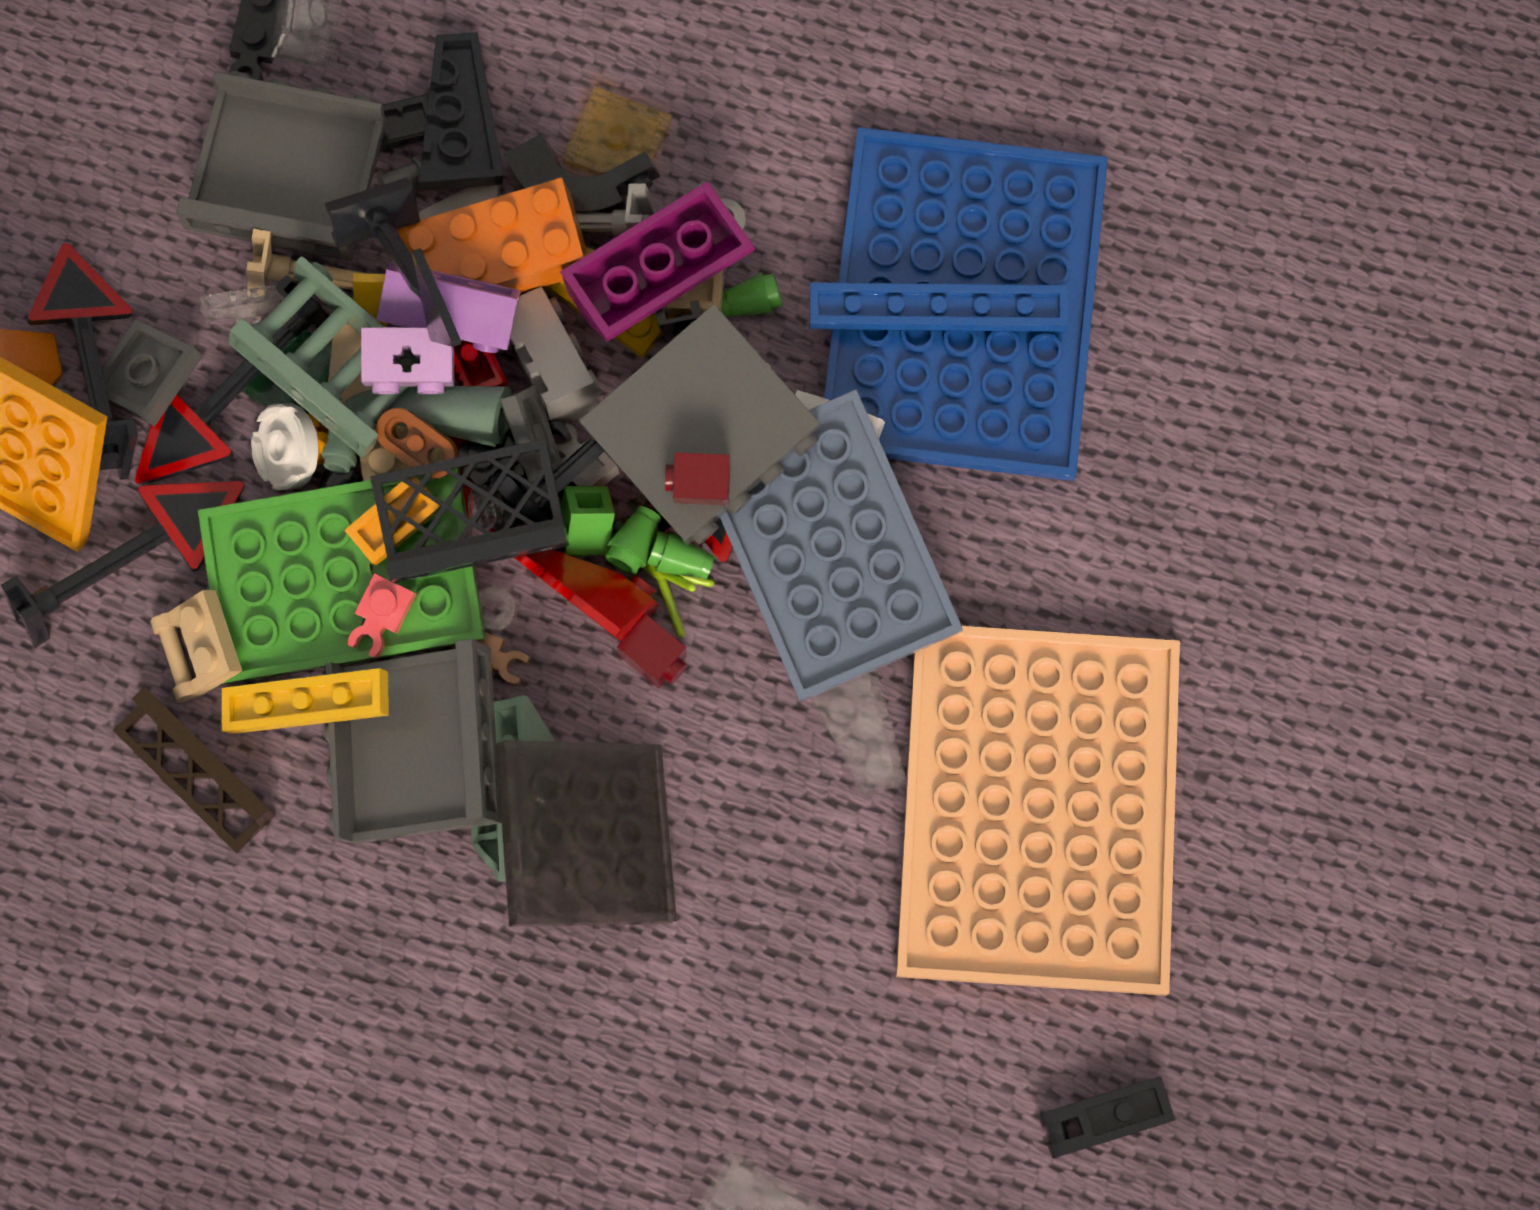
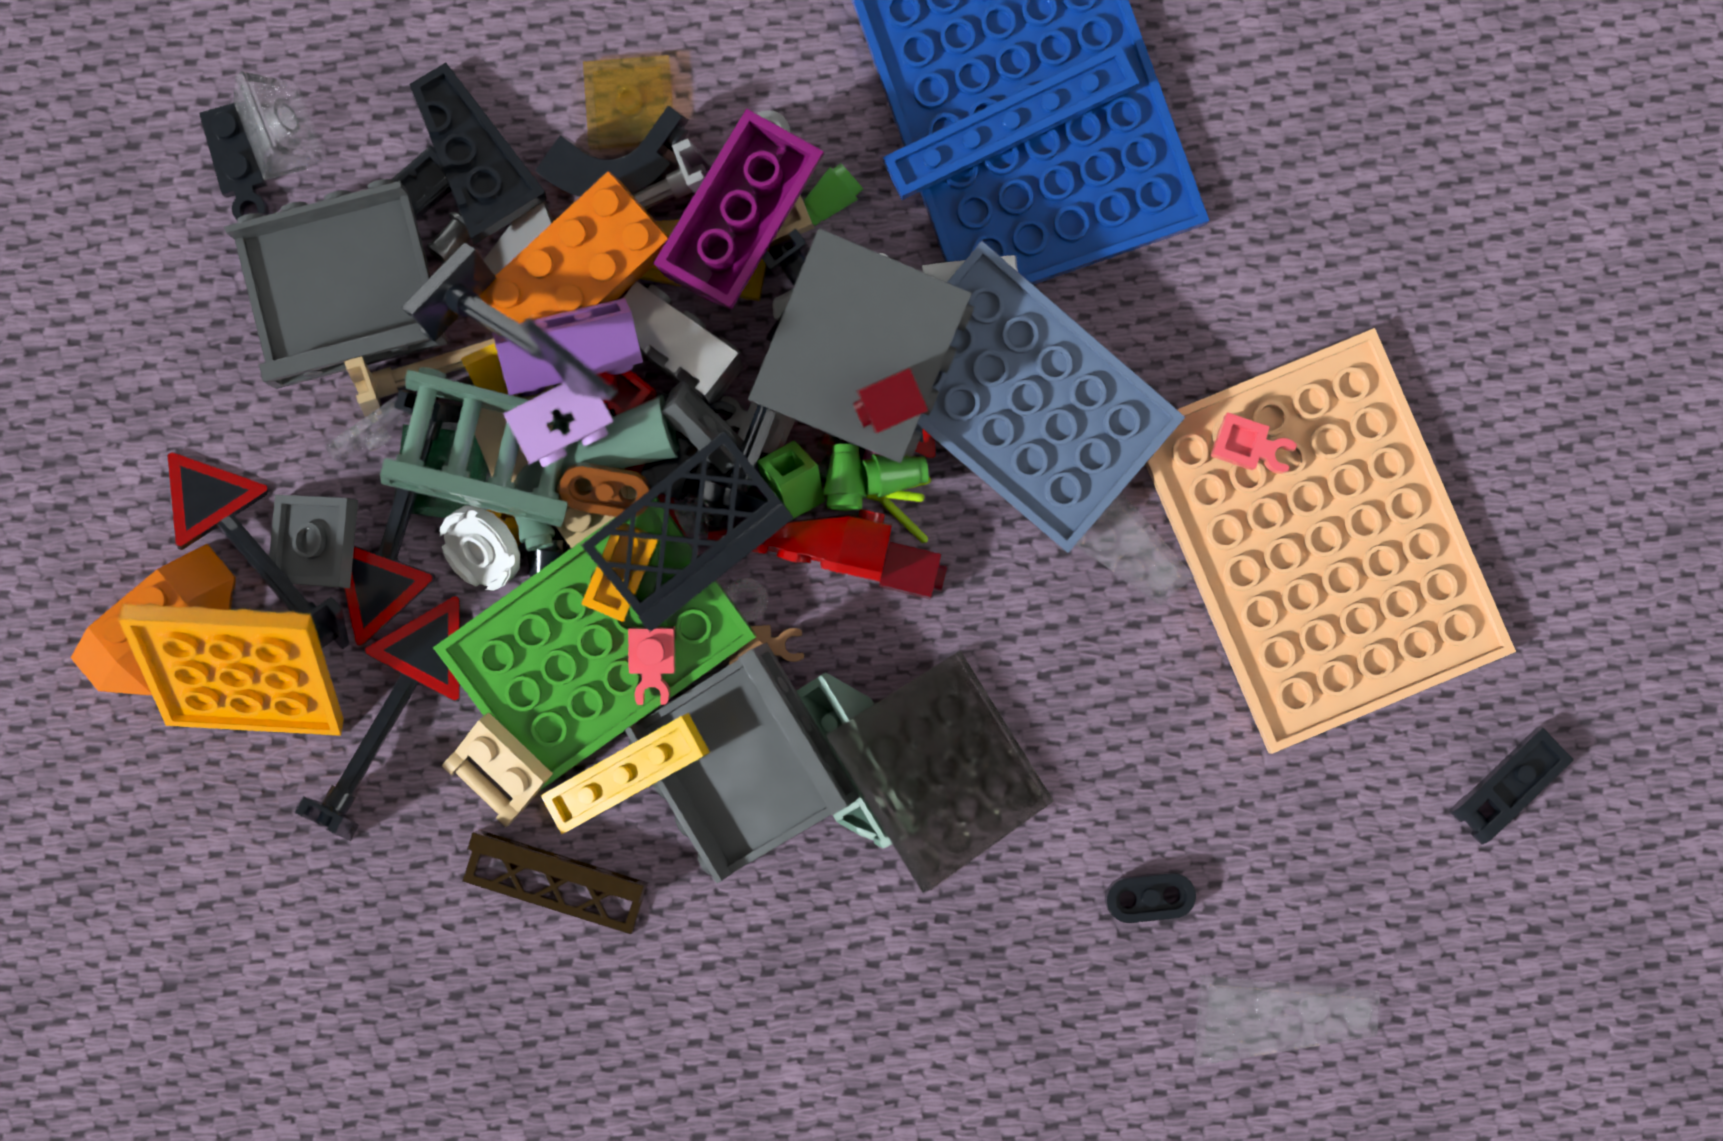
camera: 25 degrees left, 10 degrees up
none -> black plate [1105,872,1196,923]
none -> coral plate [1211,412,1297,474]

